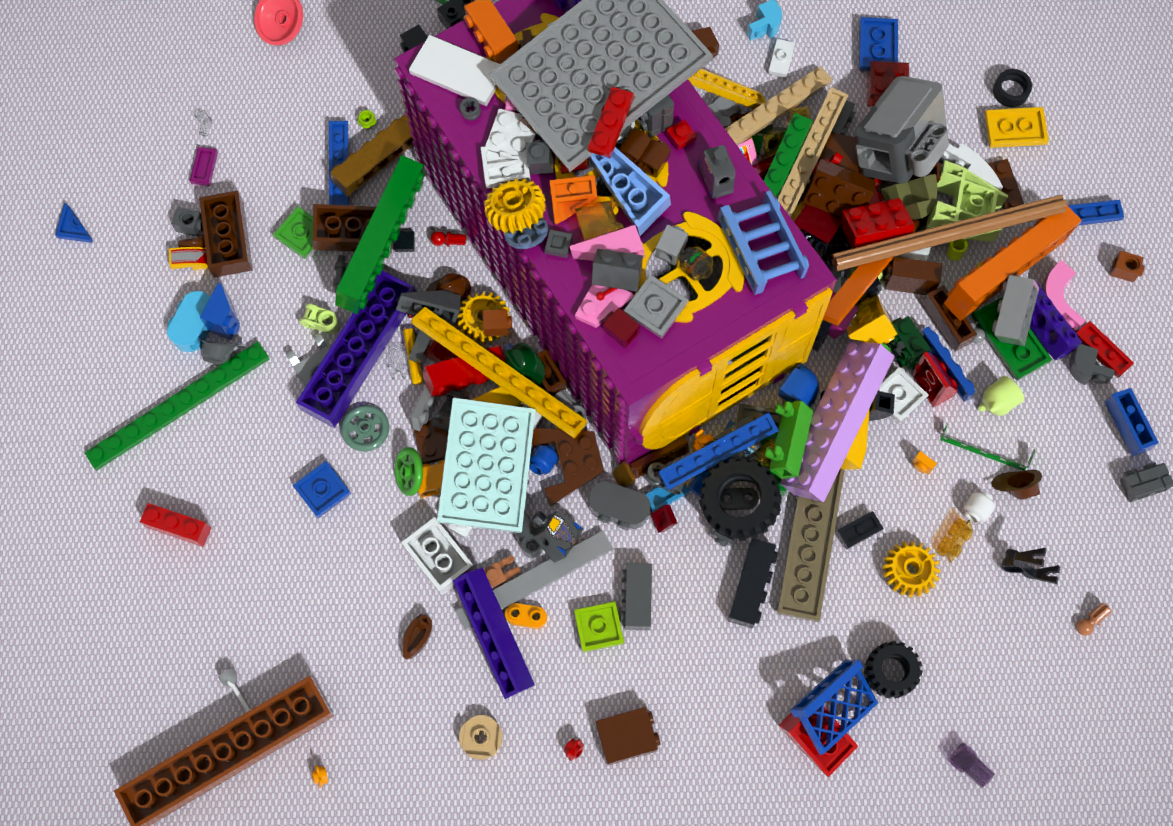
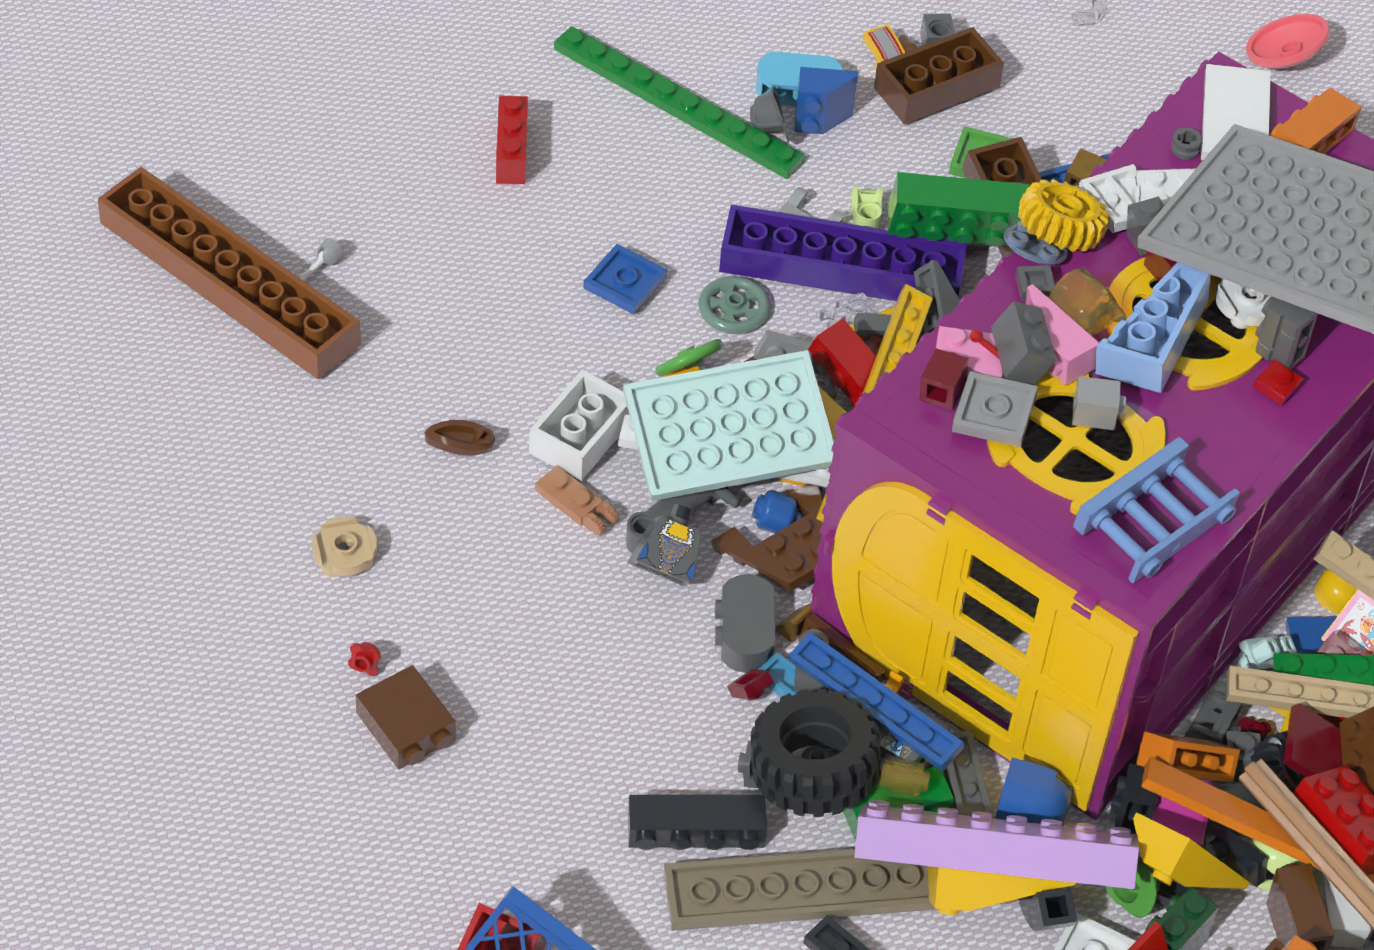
camera: 65 degrees right, 20 degrees down
magenta tile [190,147,218,186] -> none
light orange plate [311,765,328,788] -> none
dark purple brick [453,568,535,699] -> none
light grey tile [455,531,613,630] -> none
light orange plate [505,603,547,629] -> none
orange wing [549,175,597,225] -> none
lime plate [574,601,624,653] -> none
red plate [587,87,635,158] -> none
reddish brown brick [619,129,671,178] -> none
dark grey brick [621,563,652,630] -> none
clear smoke head [679,247,713,281] -> none
dark grey torso [697,145,735,200] -> none
bright green brick [765,401,813,479] -> none

